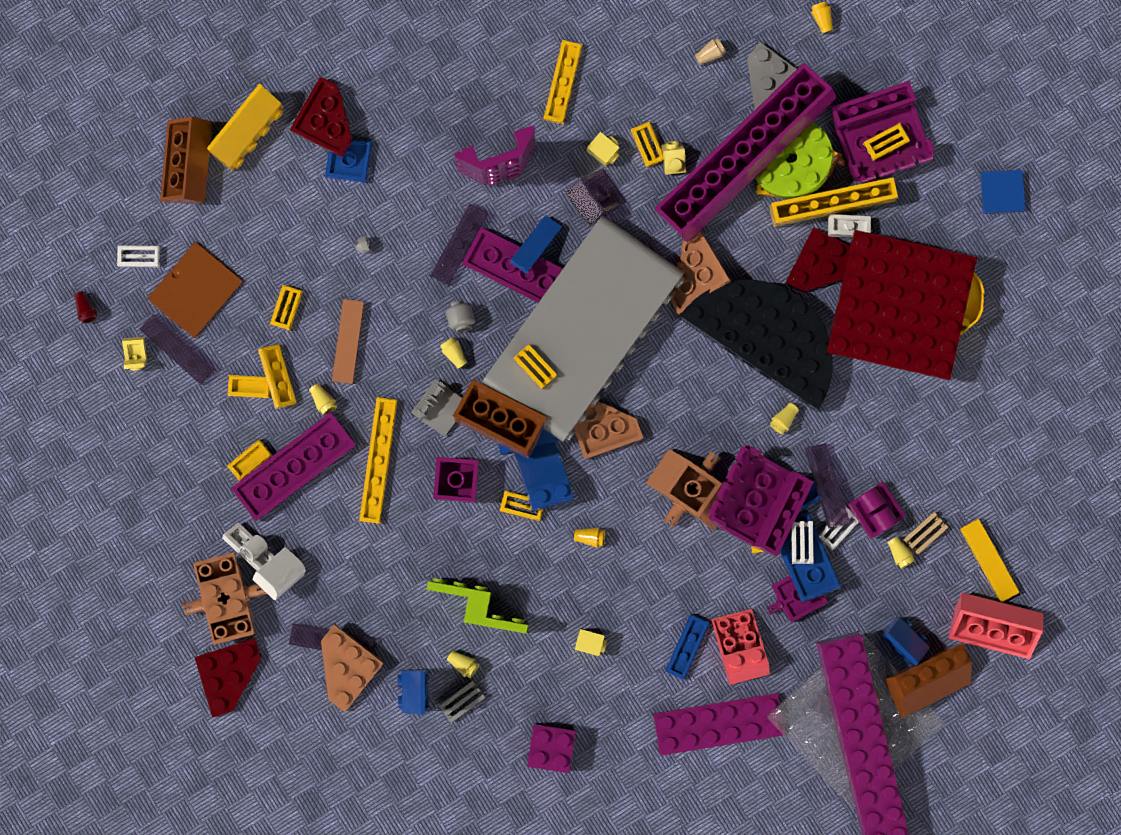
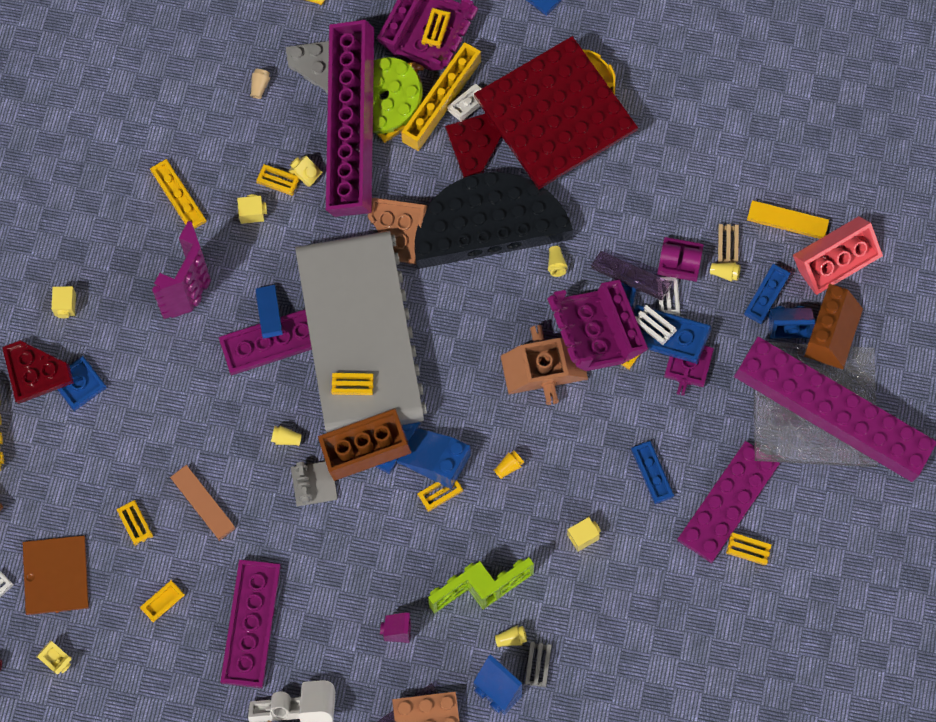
camera: 40 degrees left, 15 degrees down
clear purple tile [139,314,215,385] -> none
yellow tile [227,439,273,481] -> none
yellow tile [258,344,297,409] -> none
light yellow cone [309,383,337,415] -> none
light grey hinge [355,236,372,253] -> none
yellow tile [359,397,398,524] -> none
clear purple tile [430,204,488,286] -> none
magenta brick [433,457,479,503] -> none
light grey head [446,301,475,333] -> none
magenta brick [527,723,576,773] -> none
clear purple slope [565,169,627,226] -> none
nougat plate [573,401,643,460] -> none
coral slope [711,609,770,685] -> none
none -> light yellow brick [51,286,76,318]
none -> magenta slope [380,612,411,643]
none -> yellow tile [726,532,772,565]
none -> blue plate [744,264,791,325]

